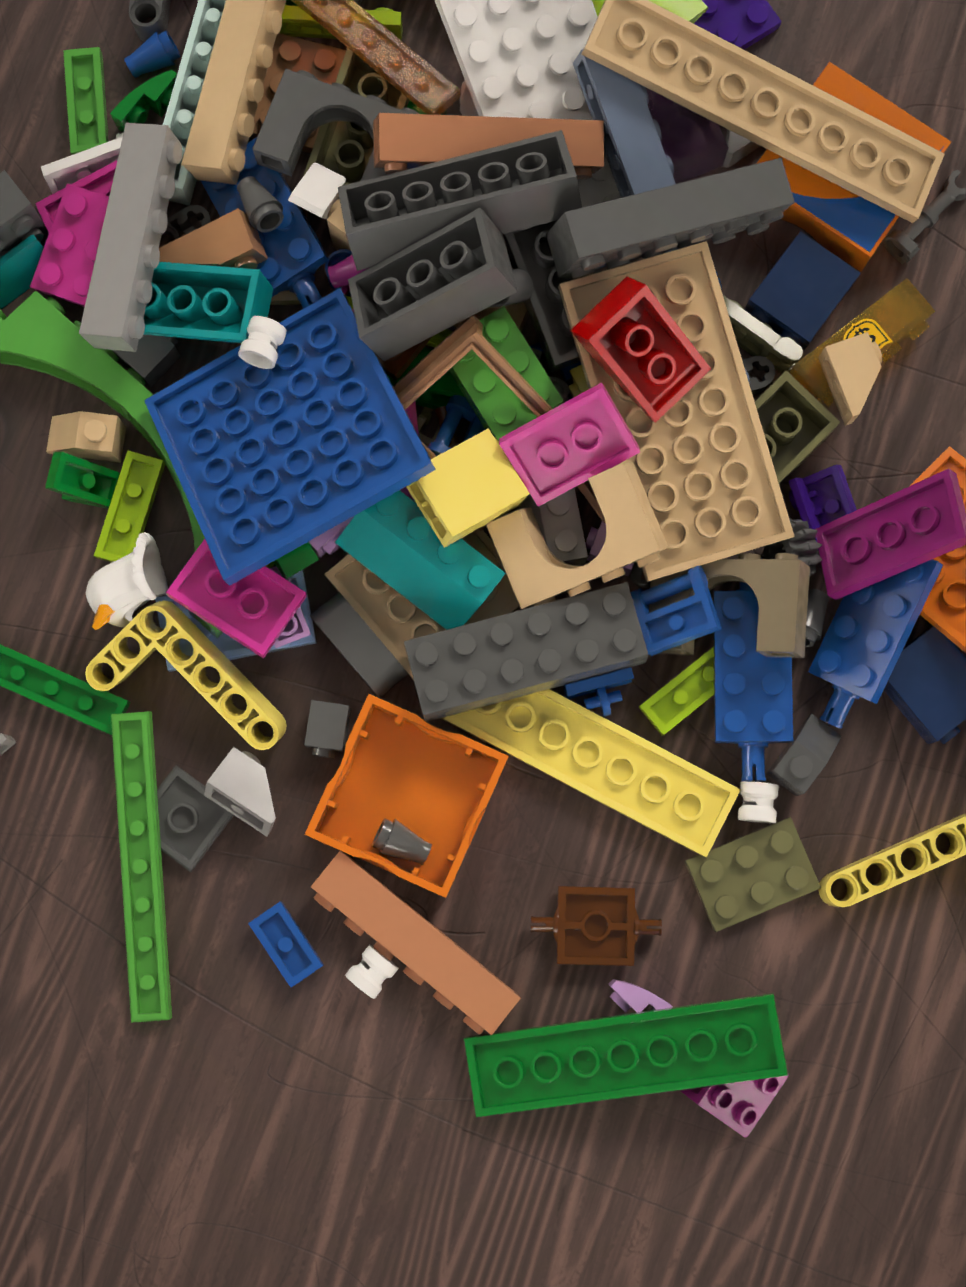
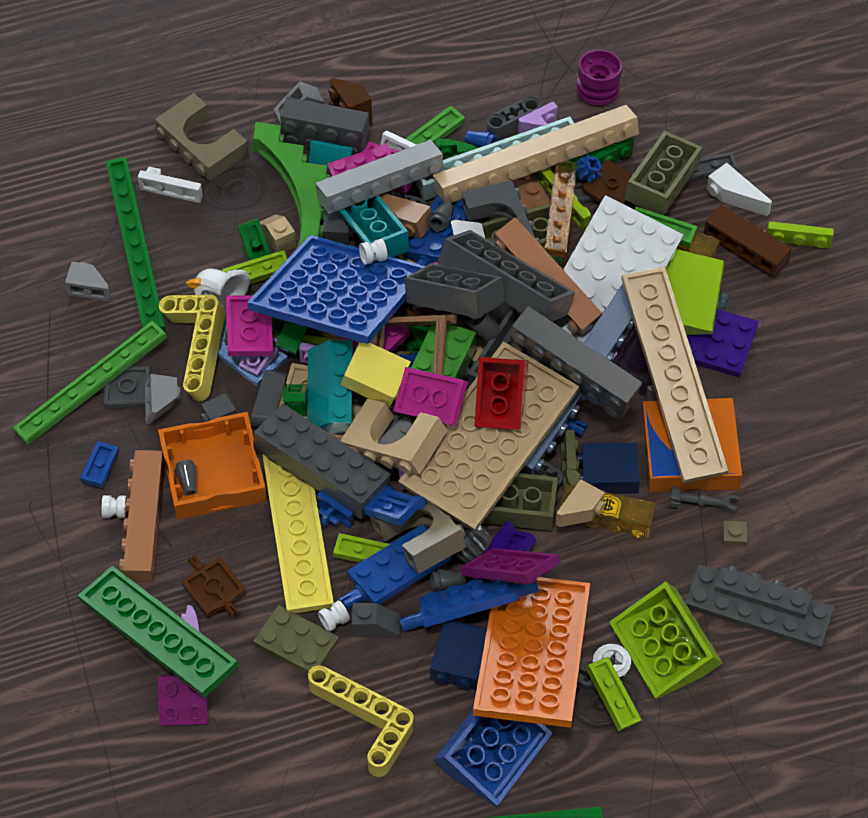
camera: 55 degrees right, 25 degrees down
none -> green slope [282,384,308,415]

